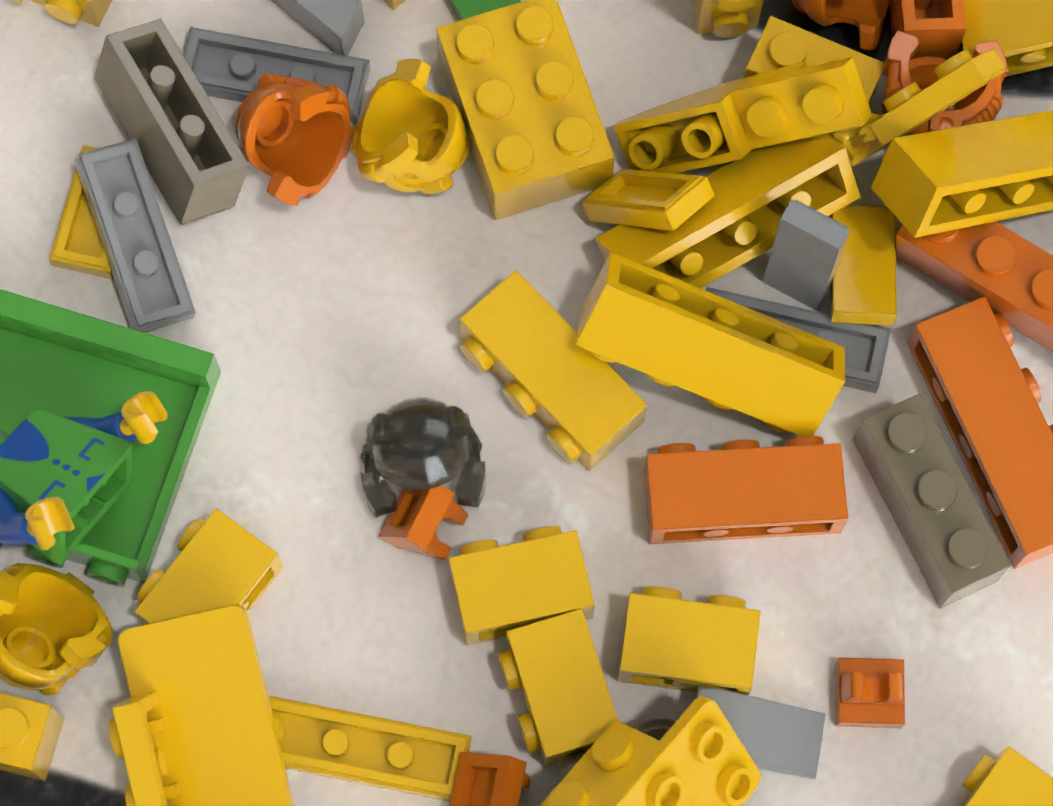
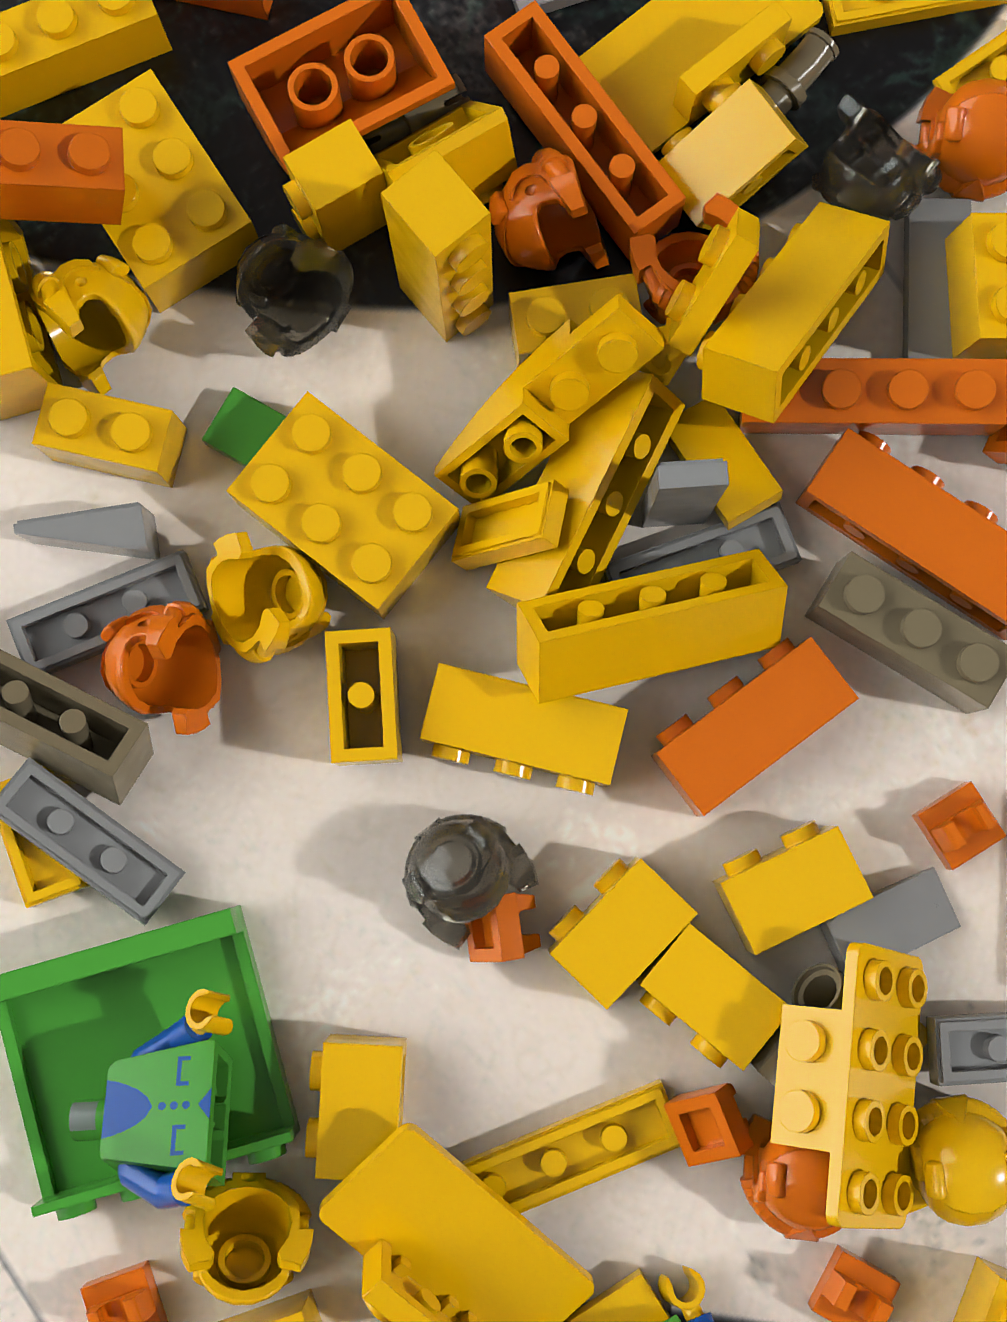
camera: 30 degrees left, 10 degrees up
none -> yellow brick [325,627,403,766]

